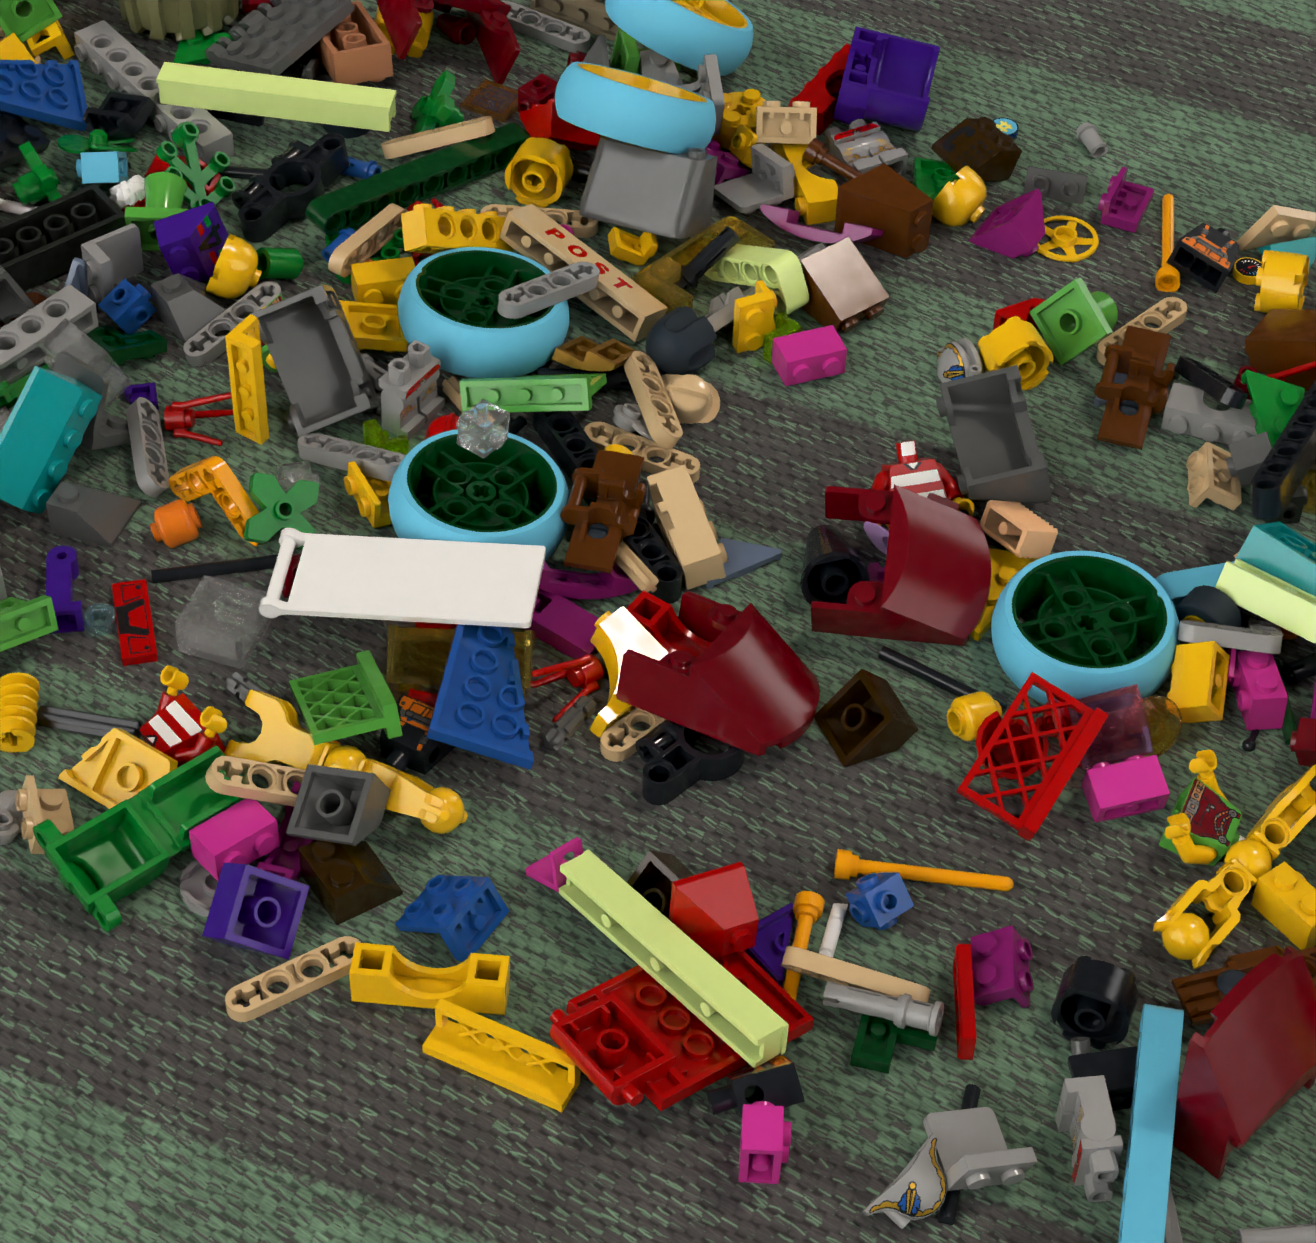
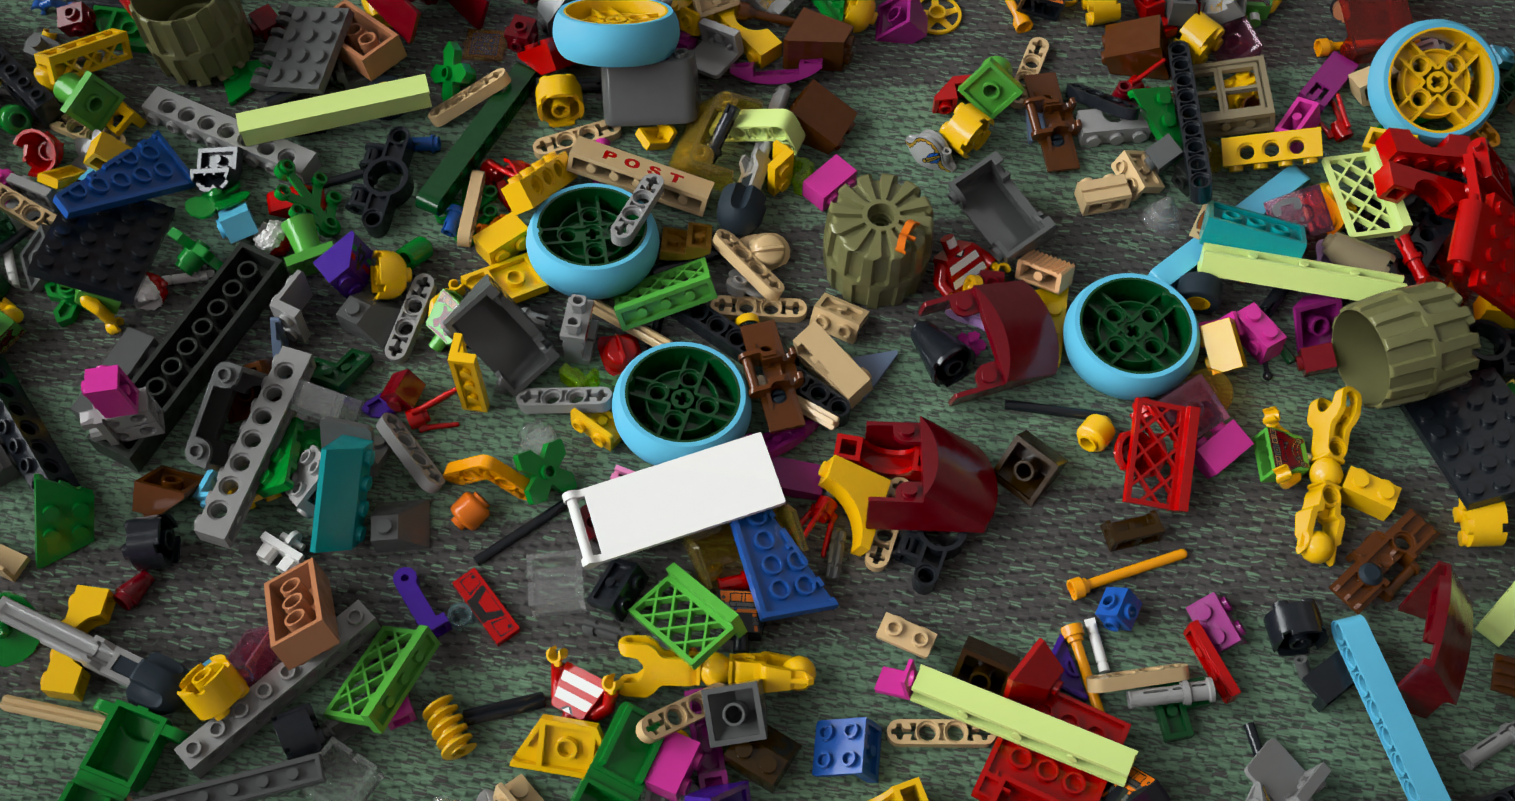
camera: 25 degrees left, 15 degrees up
blue brick [98,278,157,335] -> none
clear brick [456,399,510,459] -> none
light grey hips [1055,1075,1123,1203] -> none
light grey beam [1177,620,1283,654] -> none
none -> dark red brick [380,369,426,412]
none -> black bracket [586,558,649,622]
none -> tan bracket [809,293,870,344]
none -> olive wheel [823,173,934,309]
none -> tan bracket [876,612,937,659]
none -> tan beam [886,719,996,748]
none -> orange piece [895,219,920,255]
none -> tan brick [1074,174,1132,216]
none -> dark brown hinge [1100,510,1165,552]
none -> clear hat [1142,196,1183,235]

